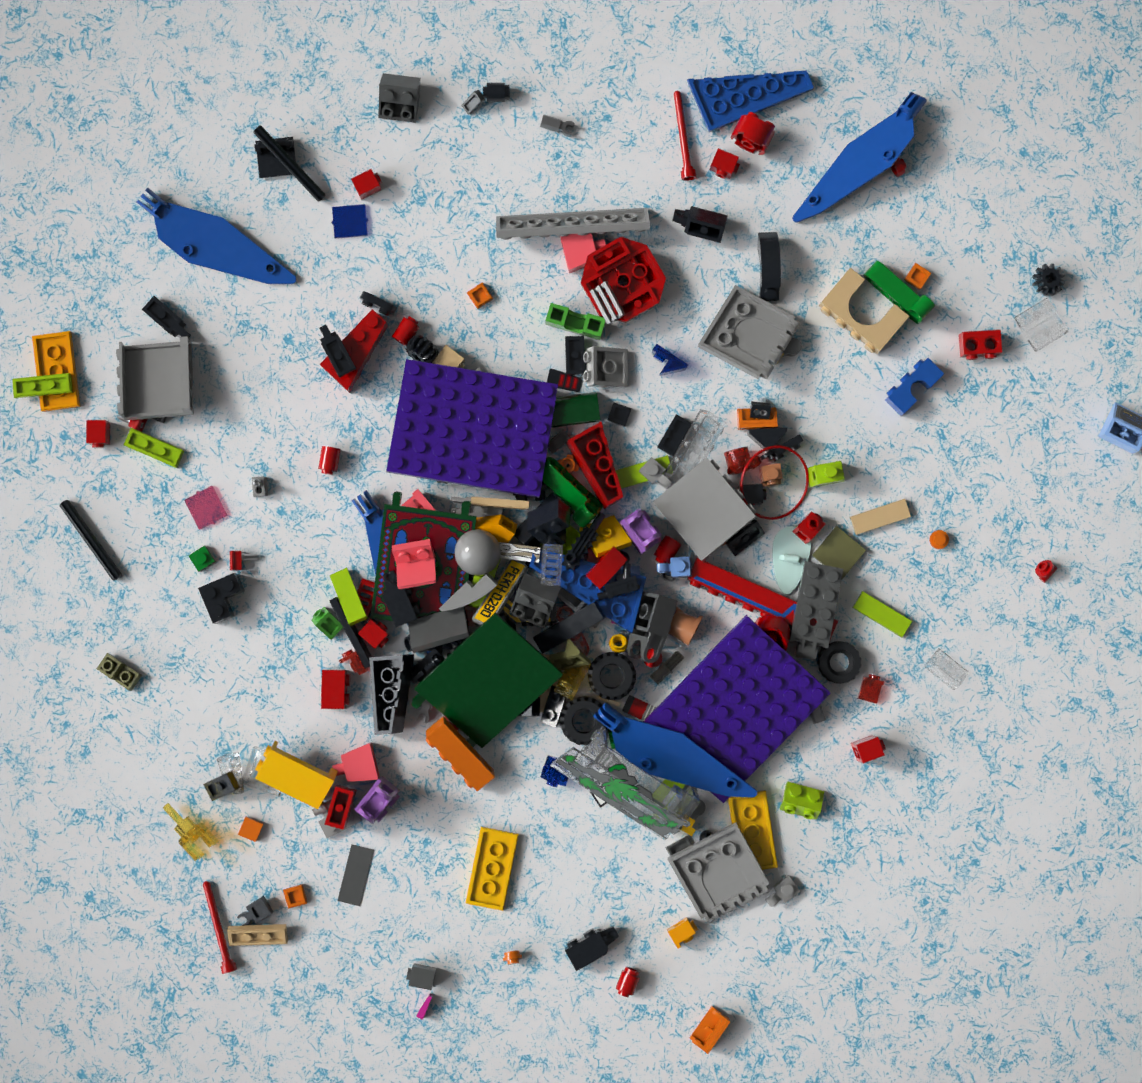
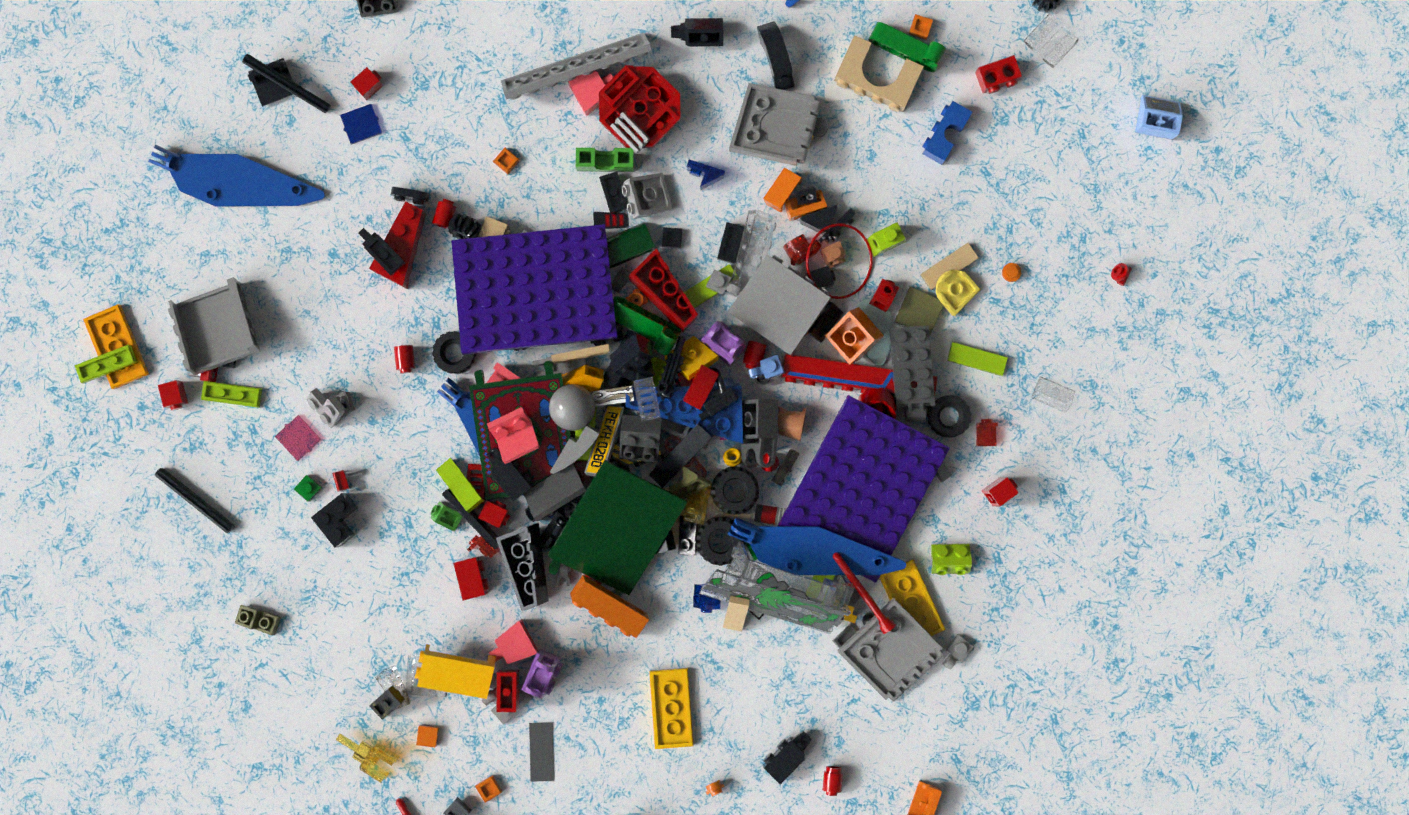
camera: 20 degrees left, 0 degrees up
black hinge [142,296,191,338] -> none
light orange brick [667,917,698,949] -> none
none -> light grey plate [306,388,346,428]
none -> black tyre [432,331,476,374]
none -> tan tile [723,596,750,632]
none -> orange hinge [763,167,802,213]
none -> orange brick [825,307,884,364]
none -> red piece [833,552,896,634]
none -> light yellow tile [936,270,981,316]

